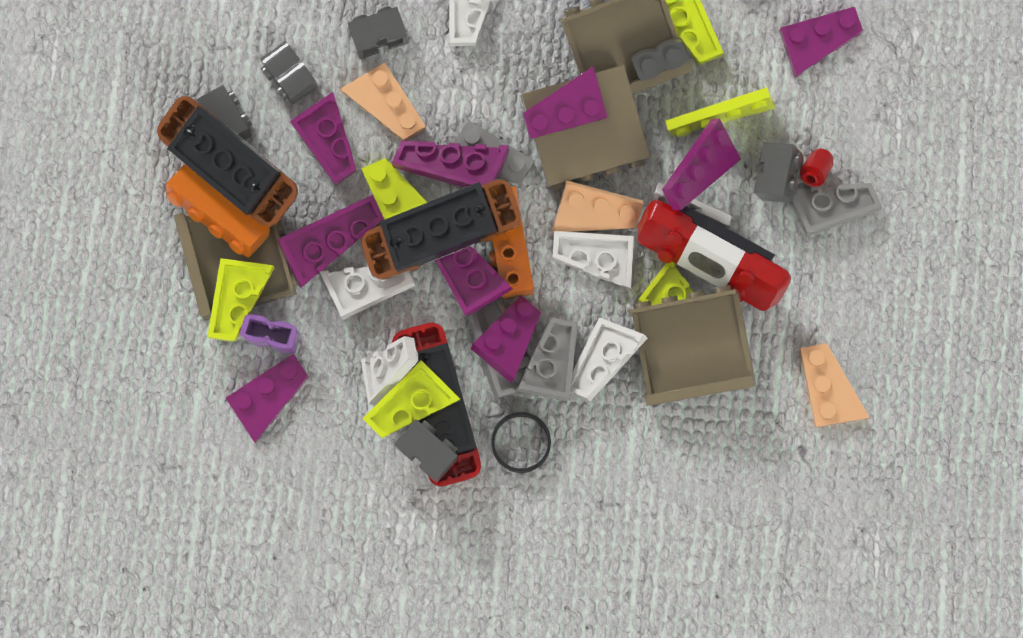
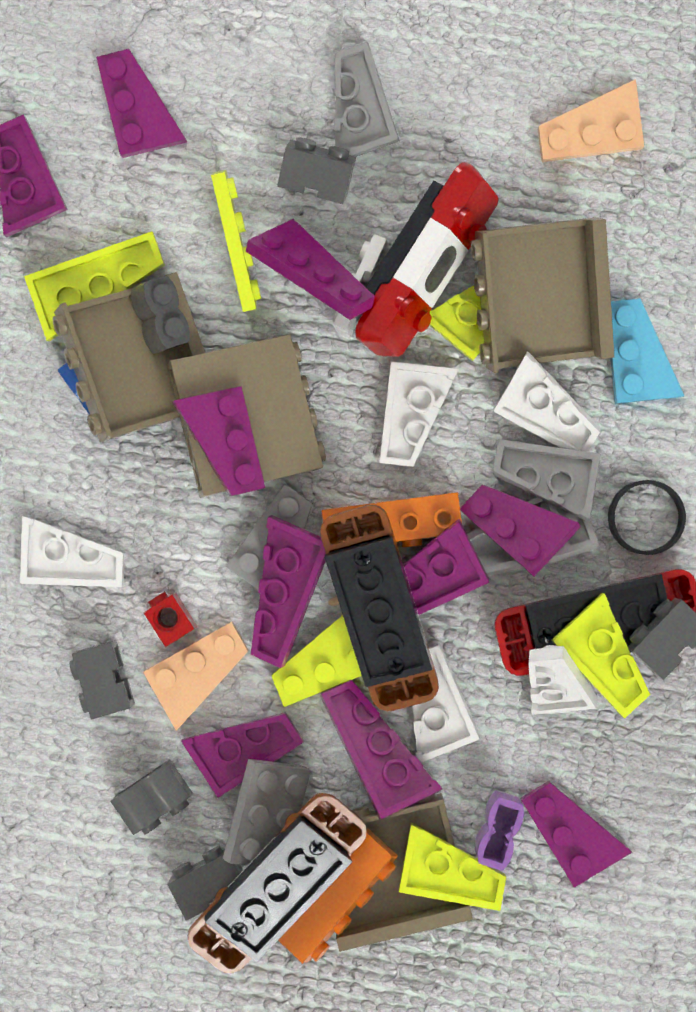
camera: 85 degrees left, 10 degrees up
light nougat wing [552,181,644,233] -> none
red brick [799,148,834,187] -> none
none -> red brick [144,591,198,648]
none -> light grey plate [223,759,311,865]
none -> medium azure wing [610,298,684,404]

